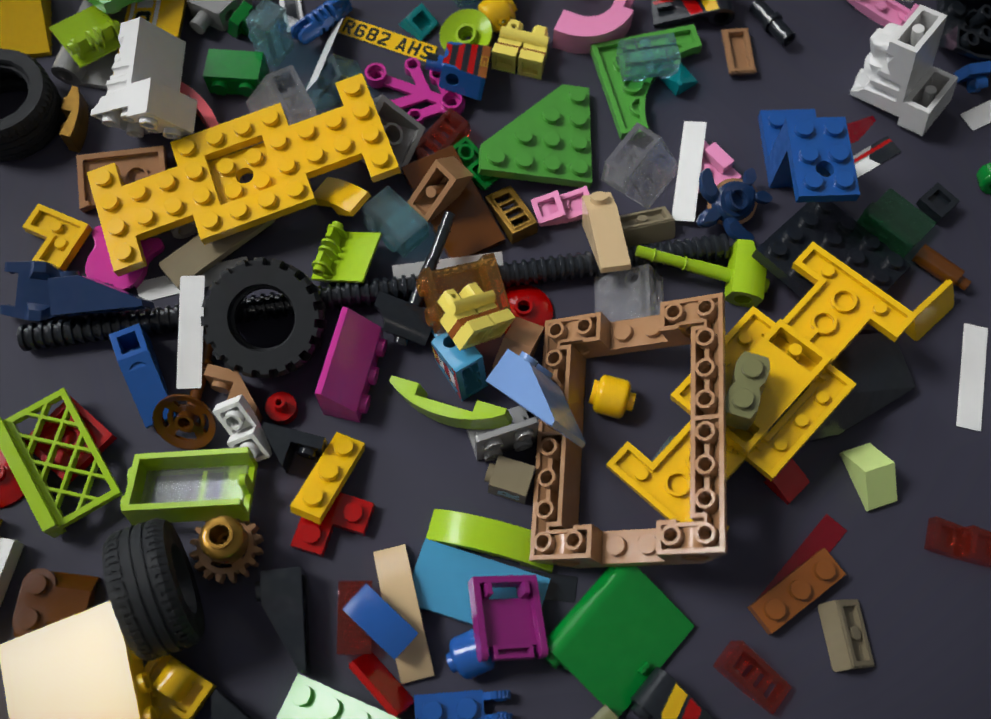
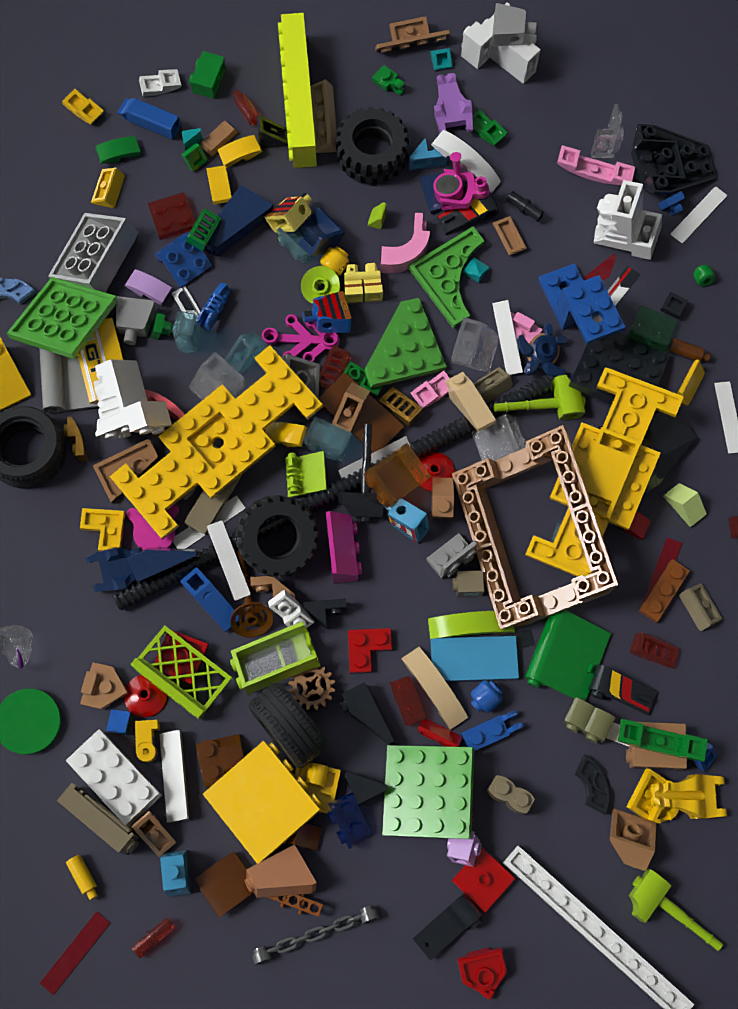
camera: 20 degrees left, 5 degrees up
lime hinge [49,5,121,69] -> none
pearl gold head [199,515,249,564] -> none
green brick [203,49,269,97] -> none
red tile [265,392,298,425] -> none
yellow plate [290,432,365,525] -> none
white sticker [306,18,343,91] -> none
yellow sticker [338,16,438,62] -> none
blue slope [342,583,419,660] -> none
lime slope [389,375,513,430] -> none
teal slope [399,3,440,41] -> none
light yellow hips [437,282,516,351] -> none
magenta container [468,575,548,662] -> none
medium blue slope [485,349,586,448] -> none
yellow head [588,375,636,419] -> none
clear light blue brick [616,33,681,82] -> none
olive brick [726,351,770,431] -> none

